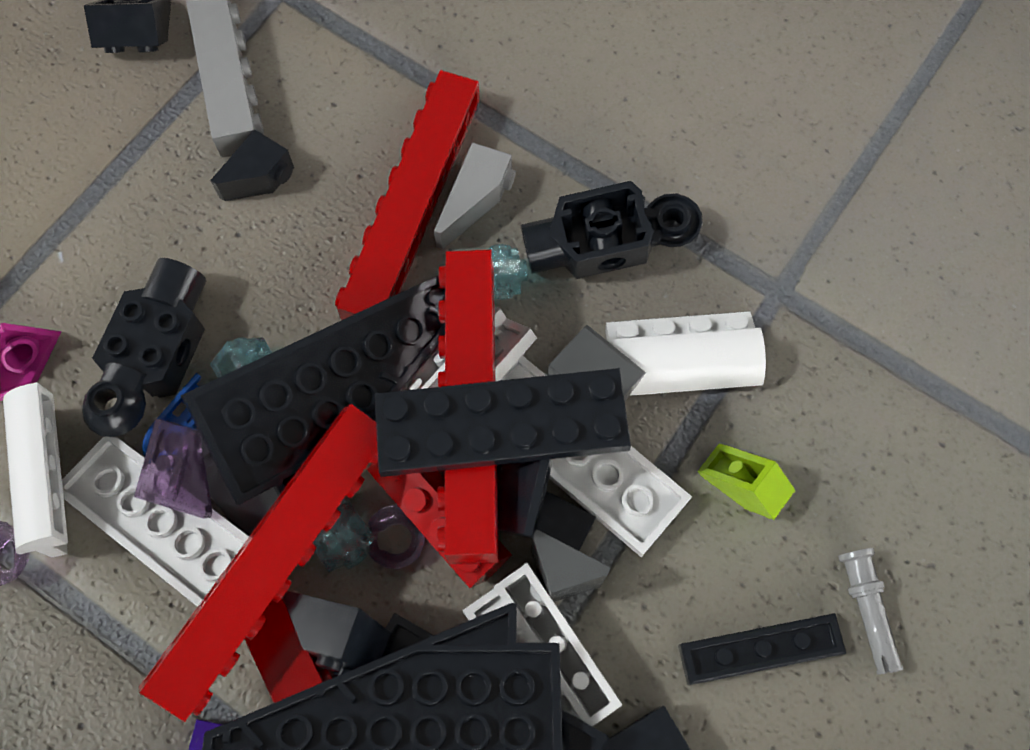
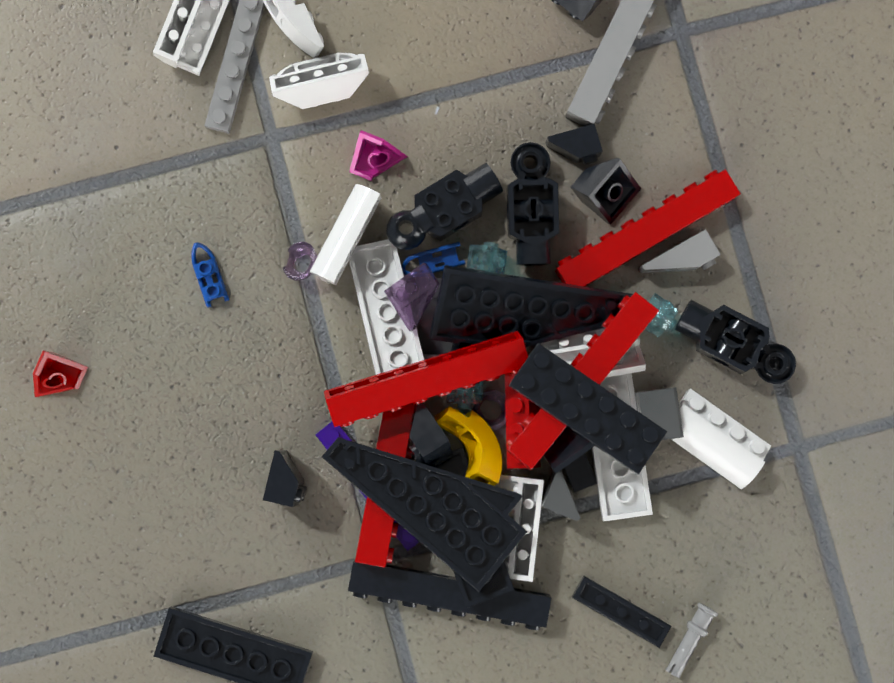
camera: 40 degrees right, 15 degrees up
lime slope [697,443,795,520] -> none
none -> yellow arch [435,406,502,486]
none -> black brick [506,142,559,266]
none -> black slope [570,158,641,225]

